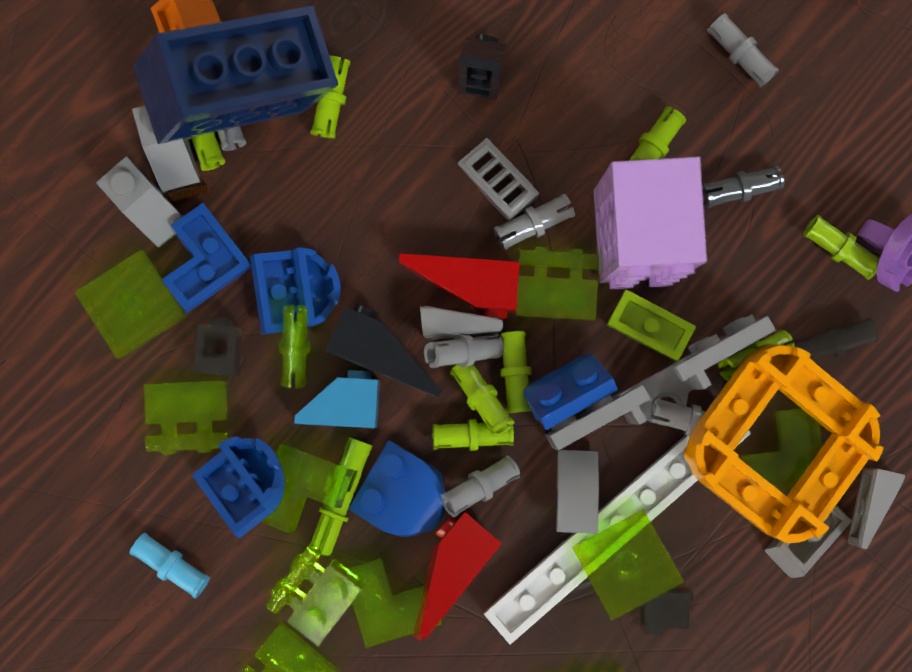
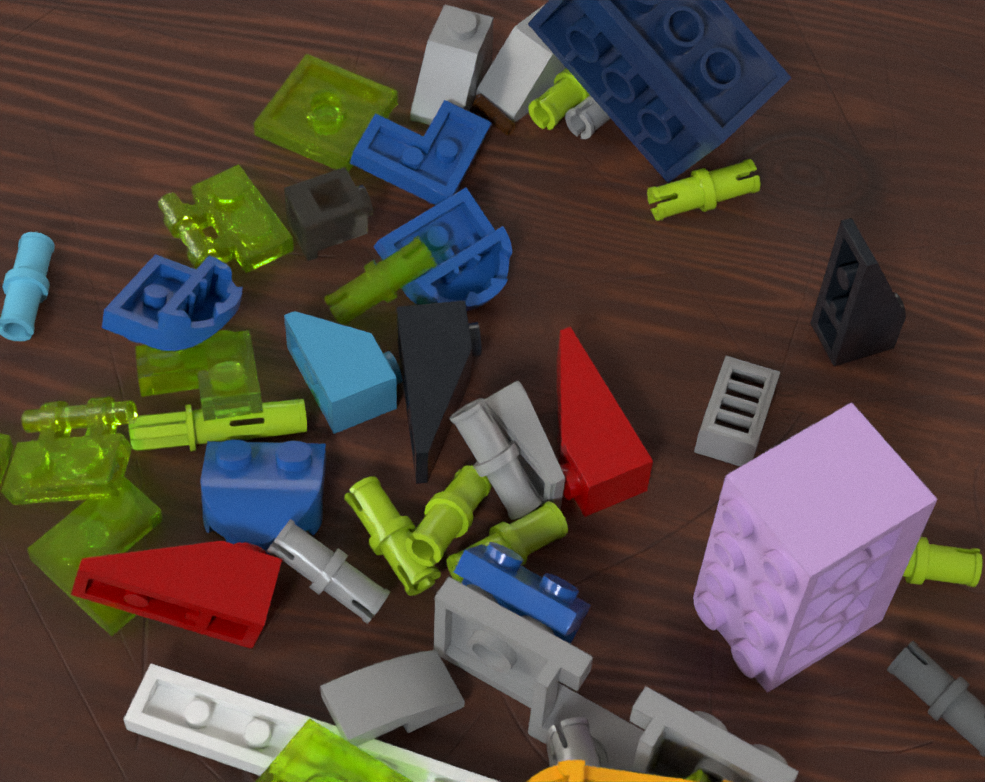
camera: 60 degrees right, 30 degrees down
light grey pin [493,194,575,251] -> none
clear neon green plate [516,246,599,321] -> none
lime plate [606,289,697,362] -> none

